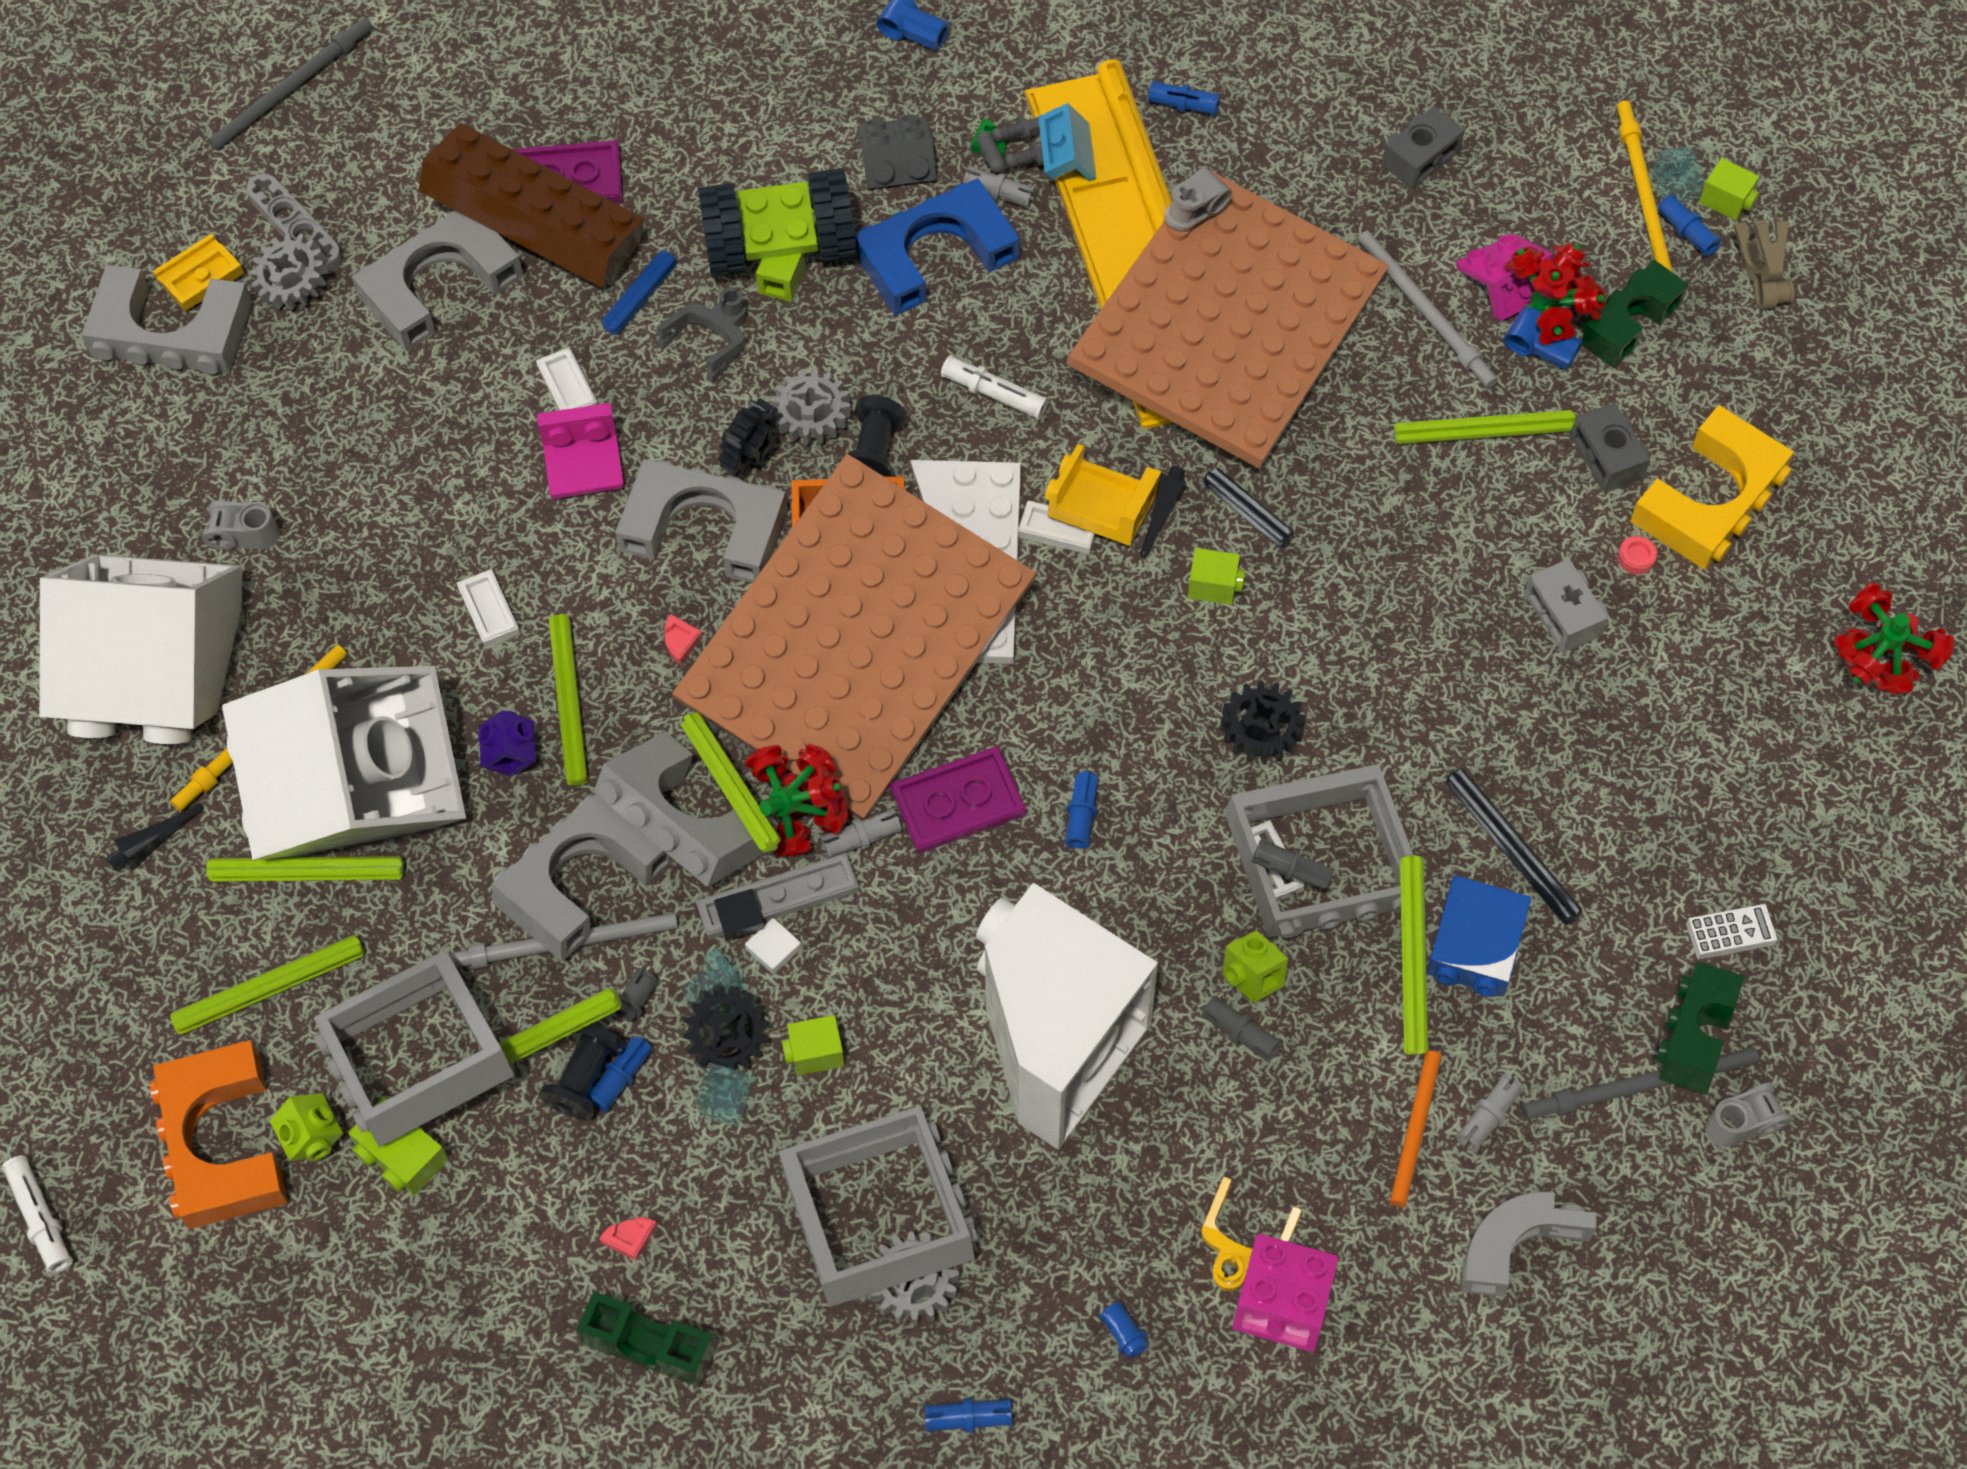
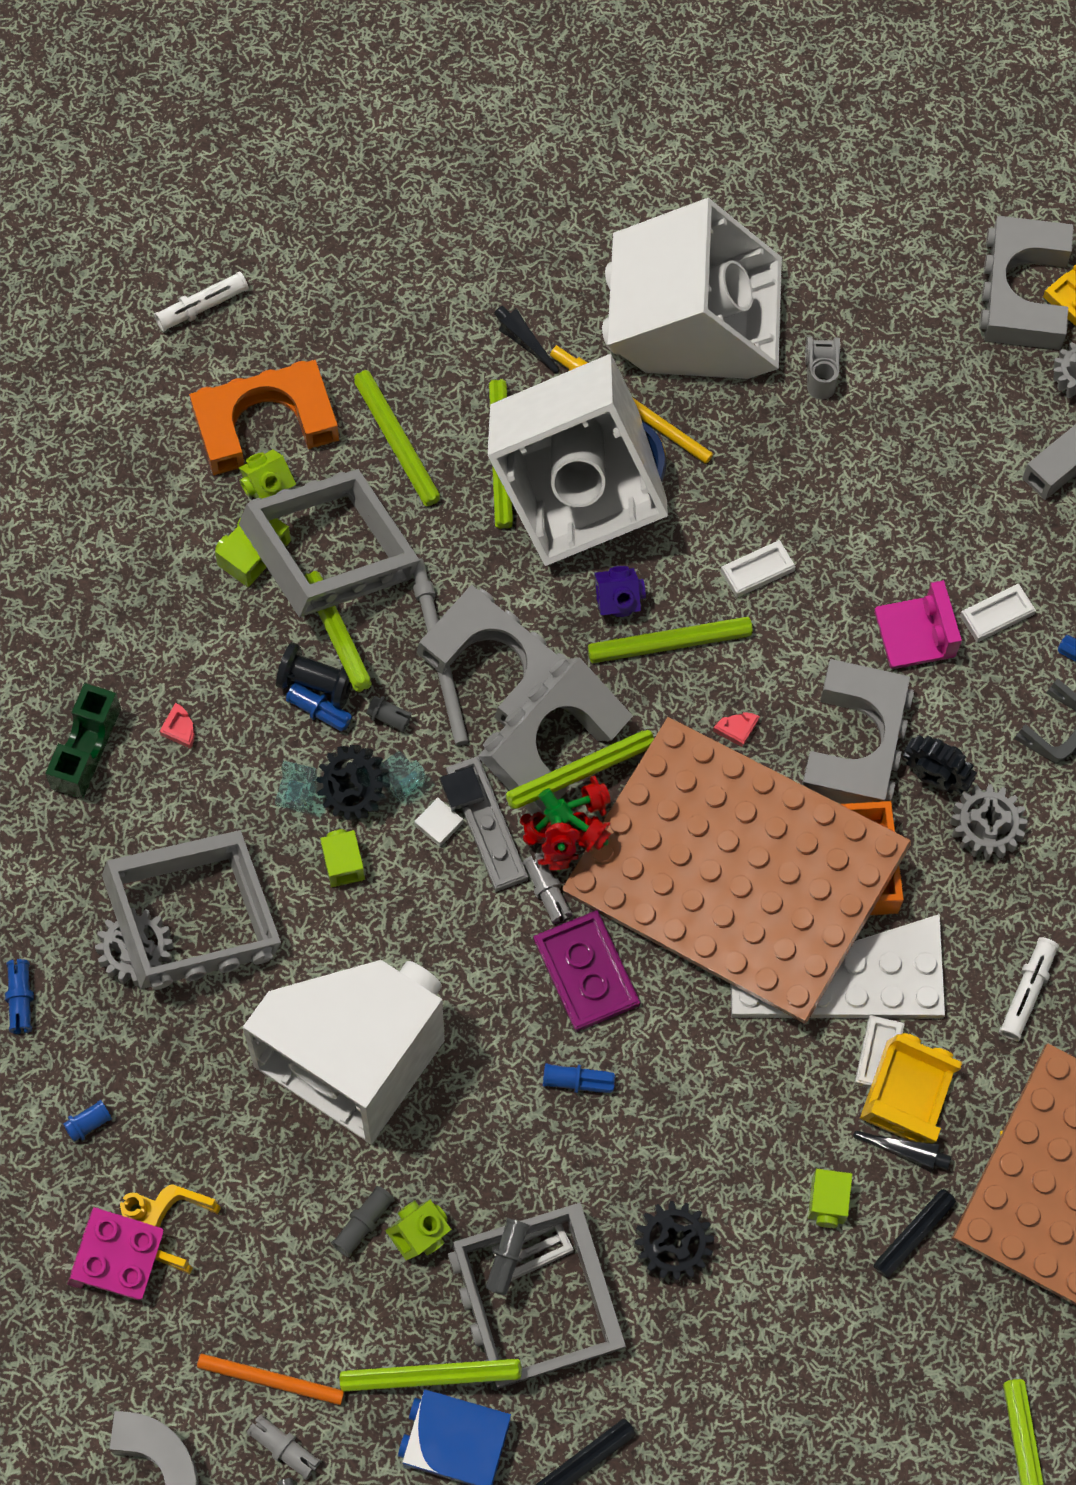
camera: 85 degrees right, 5 degrees up
black piece [841,395,906,477] -> none

